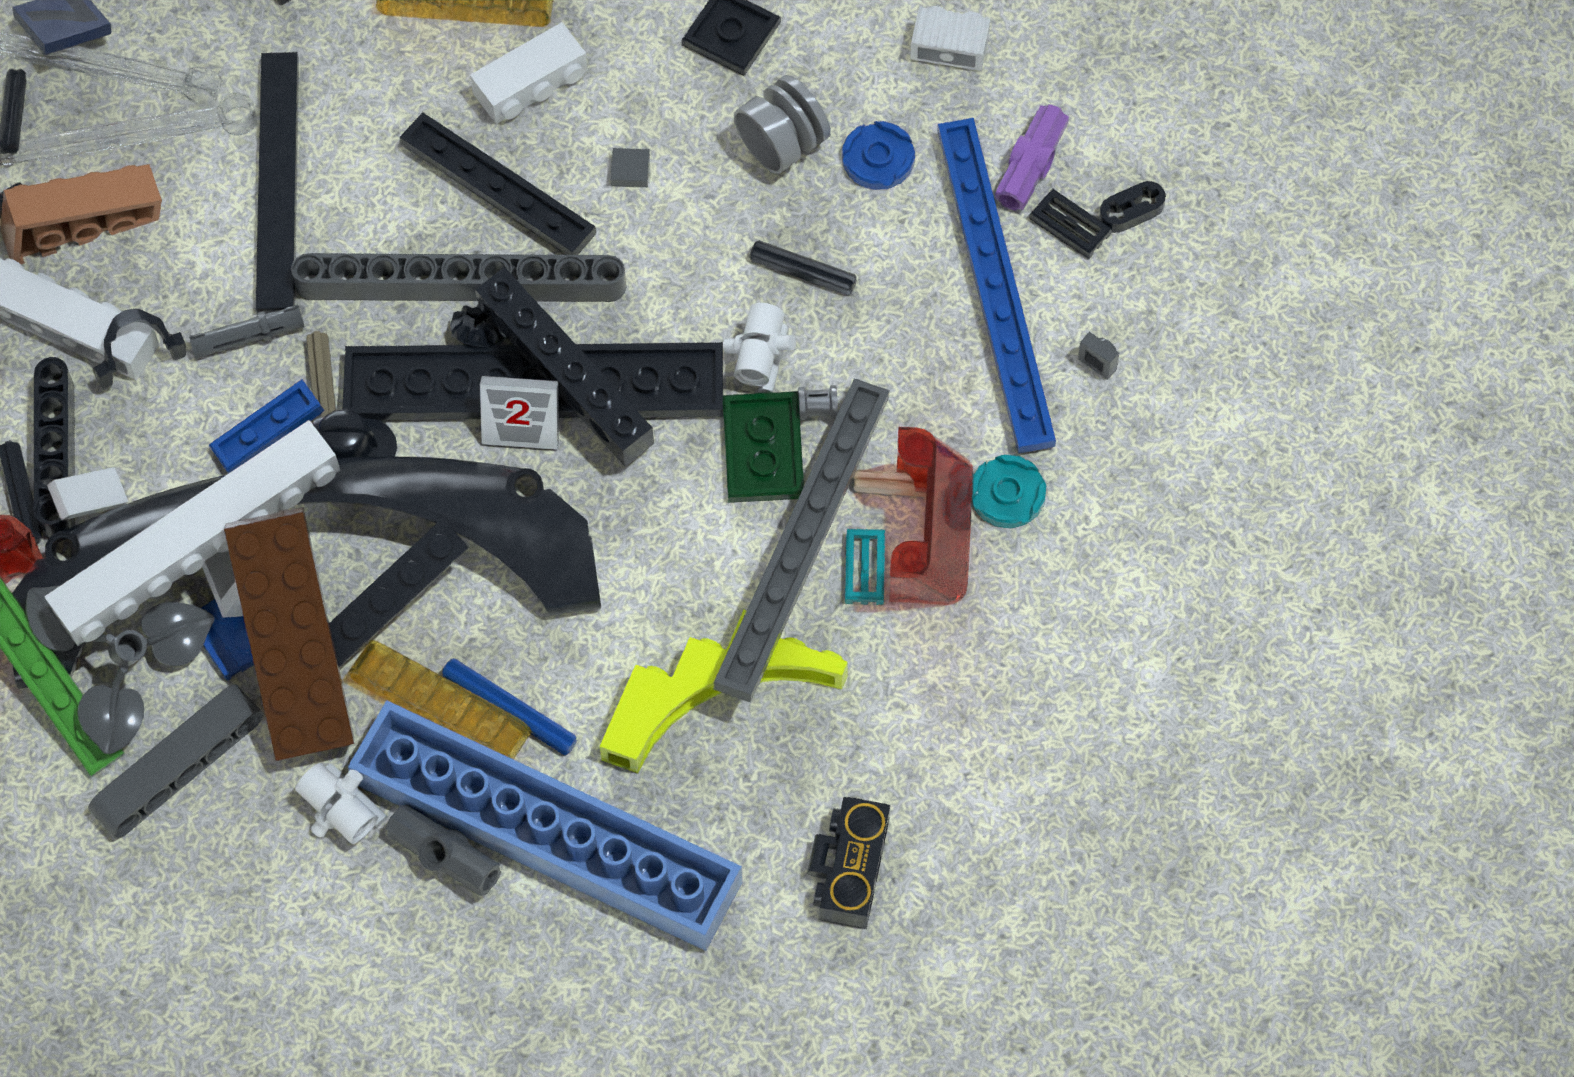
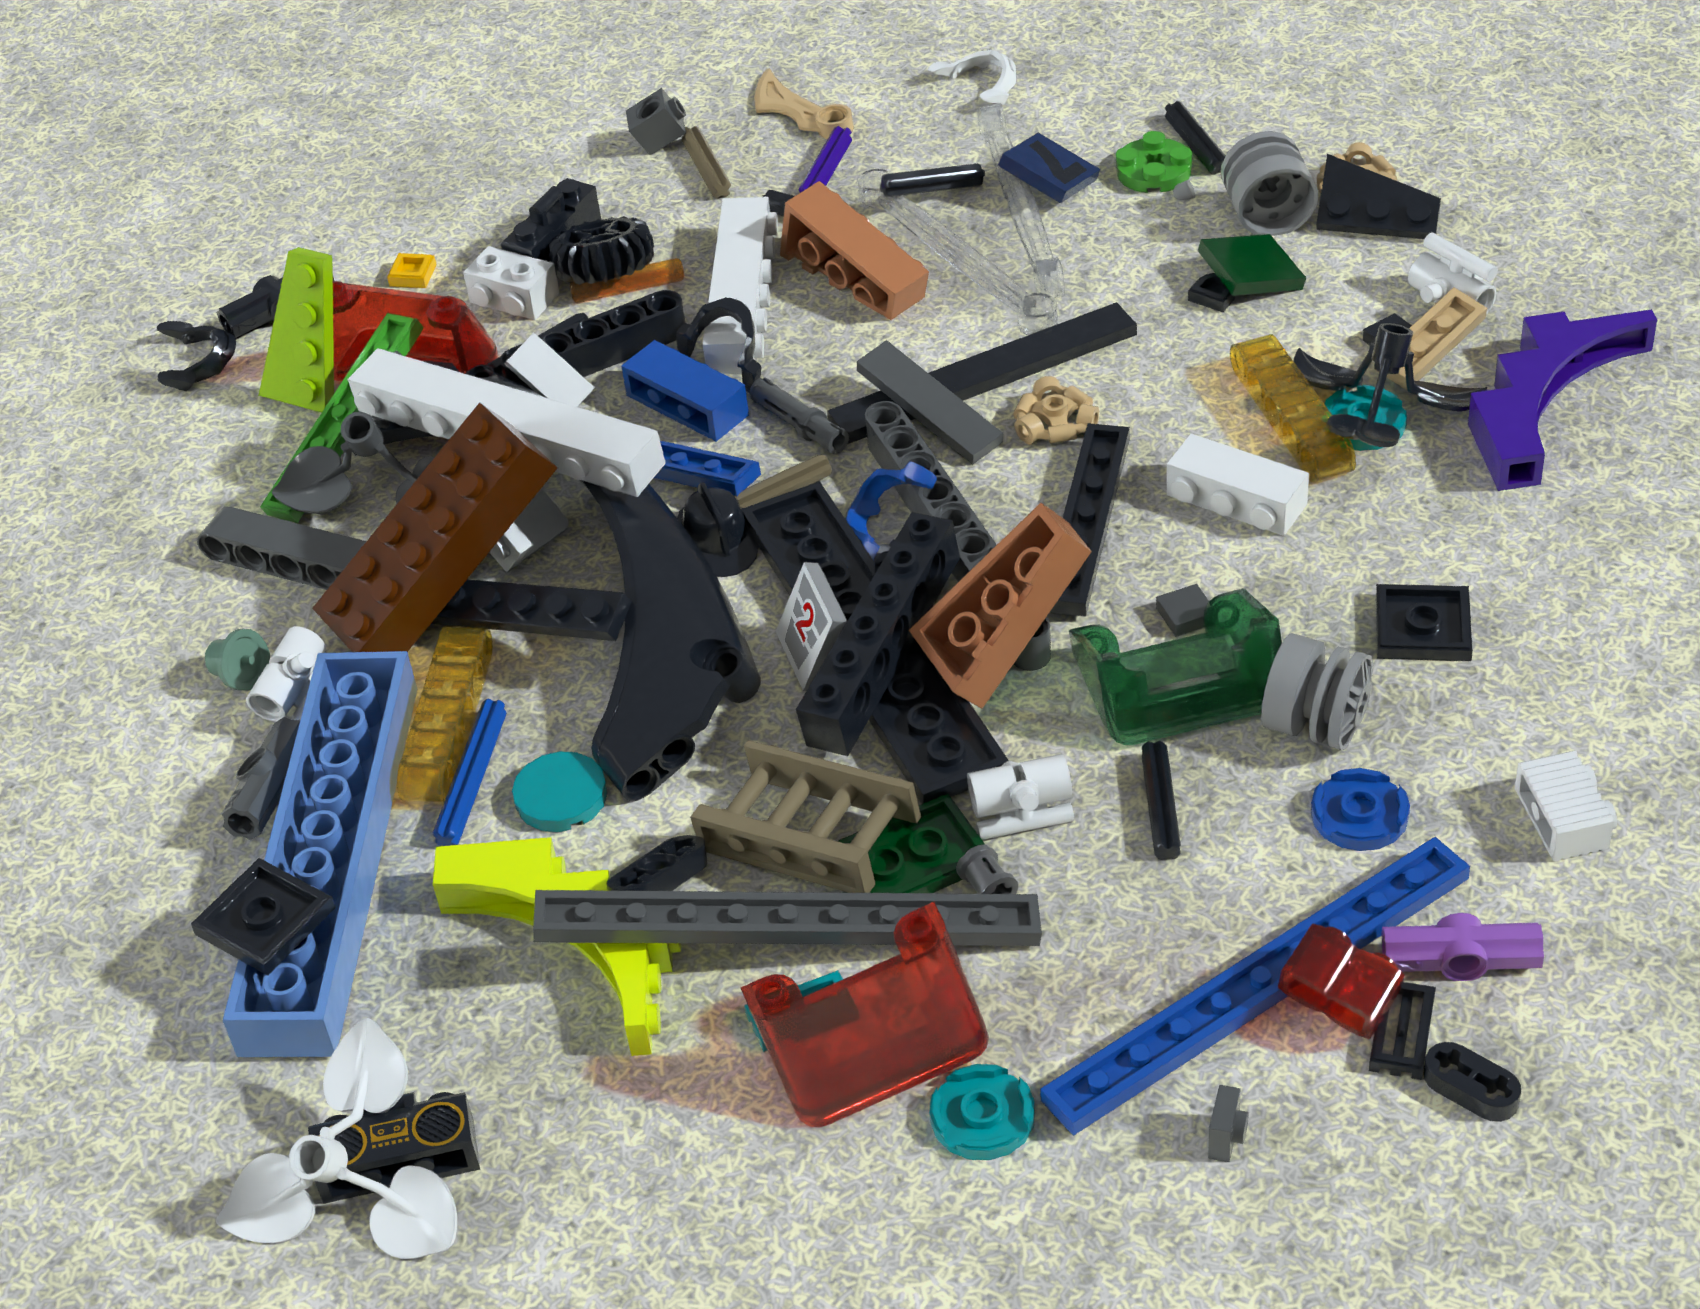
camera: 70 degrees right, 20 degrees down
none -> black tile [191,858,336,976]
none -> sand green piece [205,629,270,691]
none -> white plant [216,1018,457,1259]
none -> teal tile [512,751,608,832]
none -> black beam [606,835,708,891]
none -> blue brick [621,340,749,442]
none -> dark tan fence [690,740,921,893]
none -> blue helmet [845,461,937,561]
none -> dark grey tile [857,340,1003,465]
none -> nougat wedge [909,503,1092,709]
none -> tan piece [1013,376,1100,445]
none -> clear green windscreen [1069,588,1282,745]
none -> clear red brick [1278,924,1405,1039]

